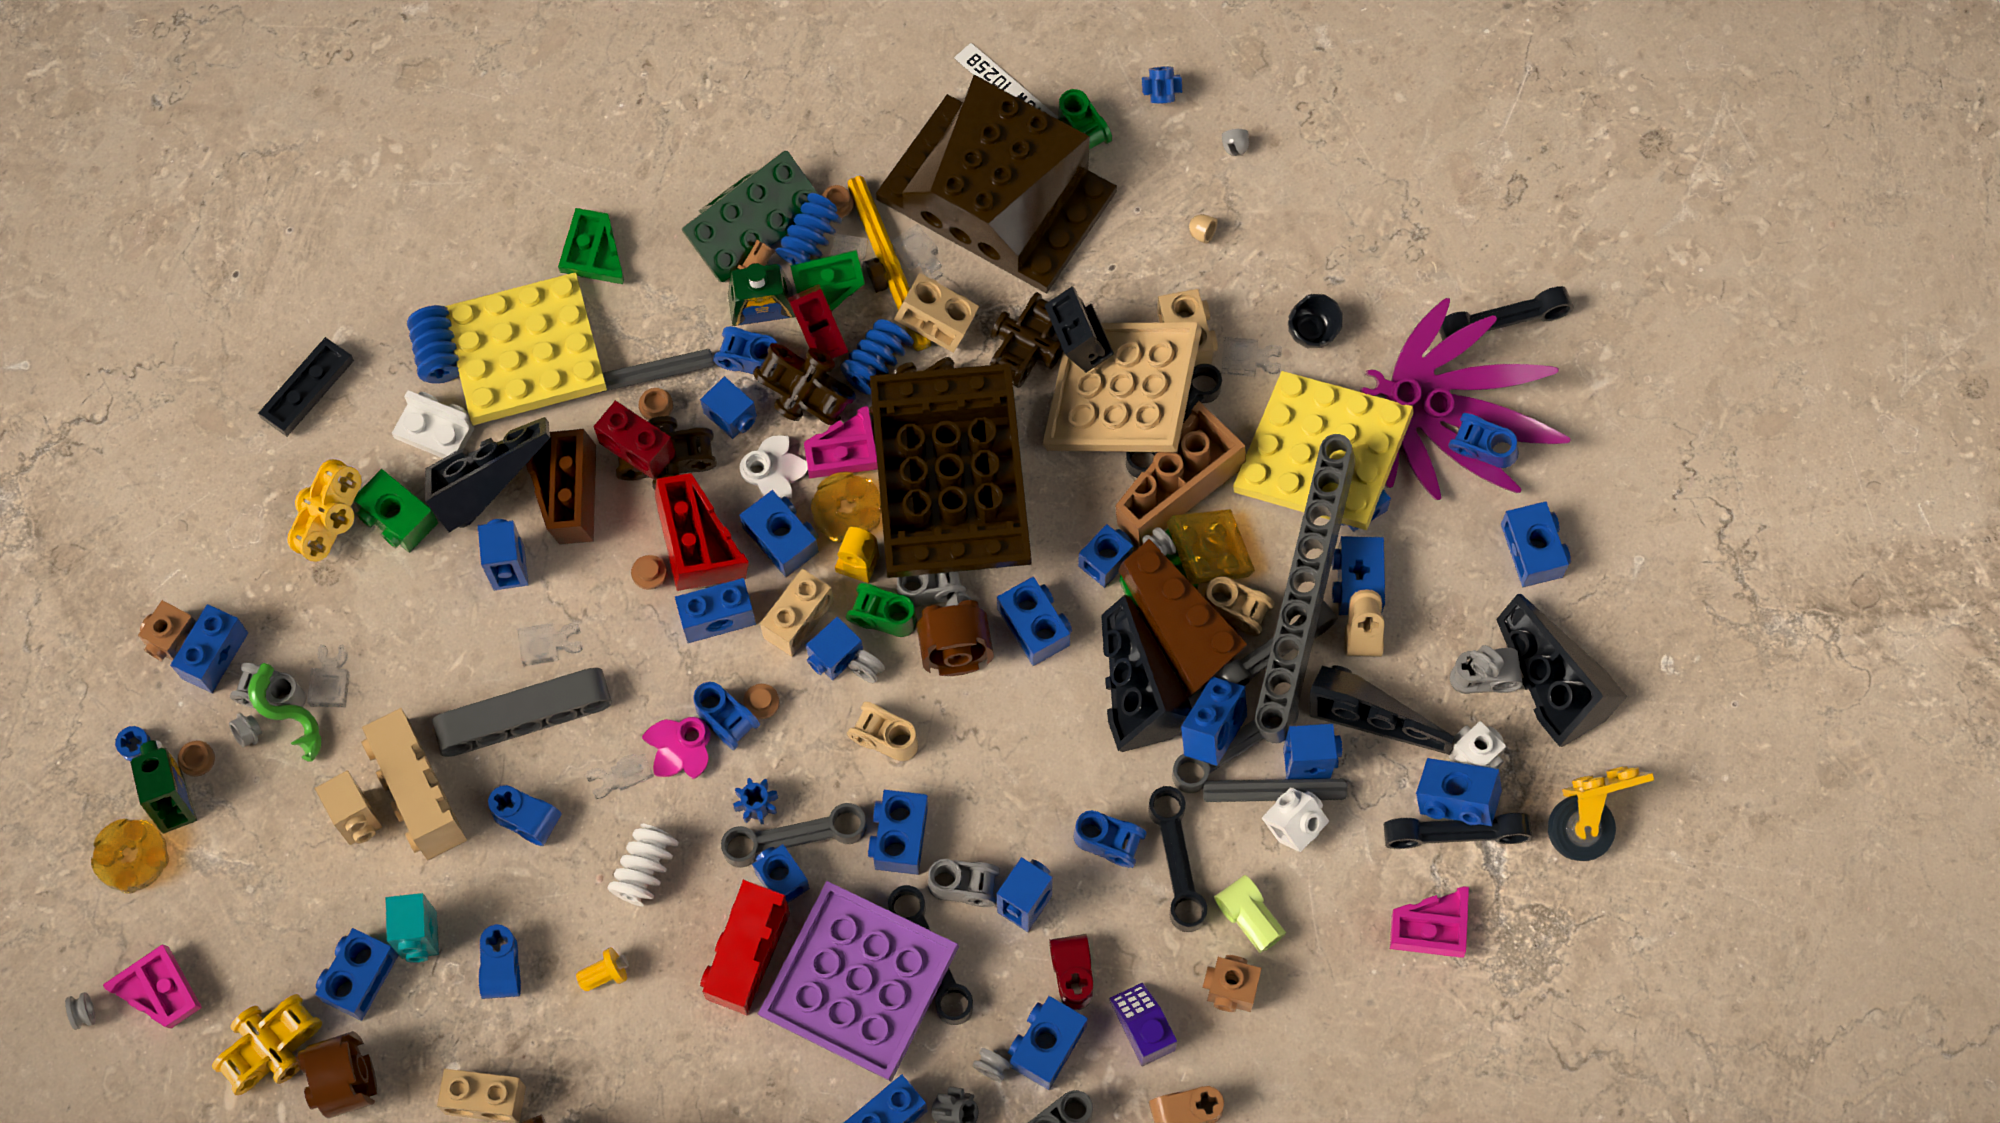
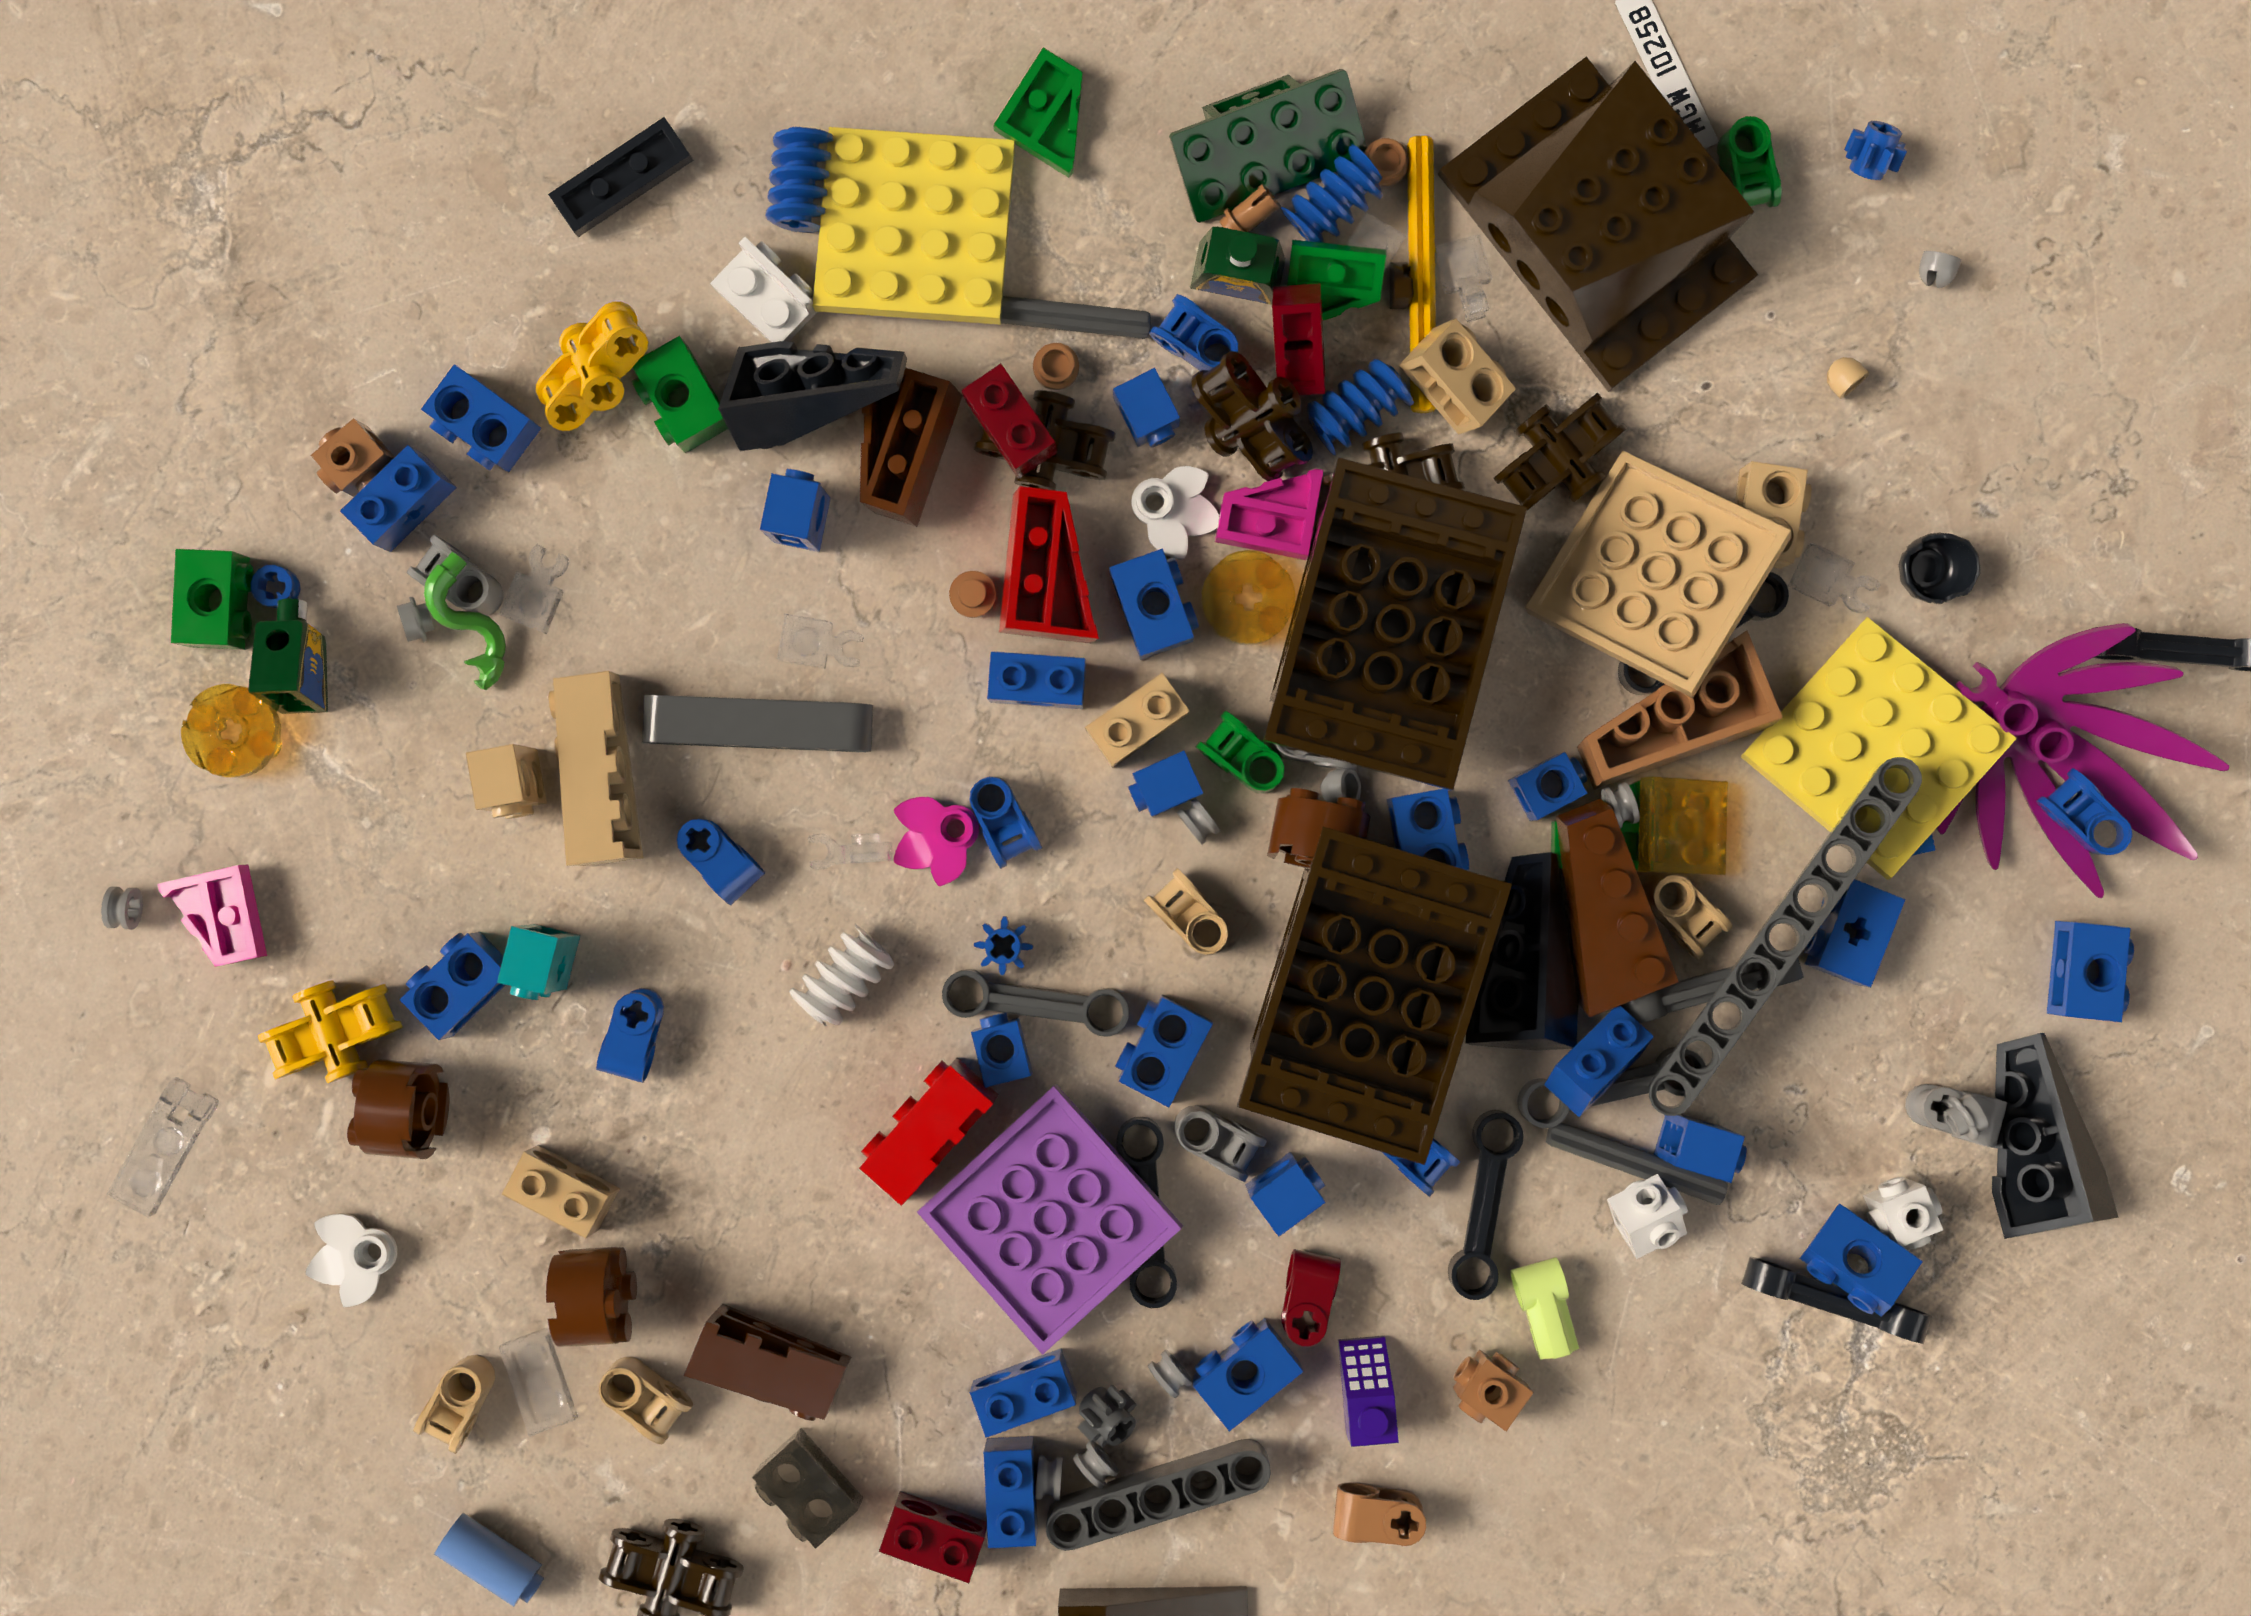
camera: 20 degrees right, 20 degrees up
medium nougat plate [178,741,215,777] -> none
yellow piece [576,947,629,991] -> none
medium nougat plate [743,684,780,719] -> none
yellow leg [835,527,880,583] -> none
black hinge [1044,286,1114,373] -> none
black wedge [1310,665,1454,755] -> none
tan piece [1344,589,1385,657] -> none
dark pink wing [1389,886,1469,958] -> none
plate [1548,766,1654,861] -> none
none -> green brick [171,549,254,650]
none -> blue brick [421,364,542,473]
none -> dark brown wedge [1237,826,1512,1165]

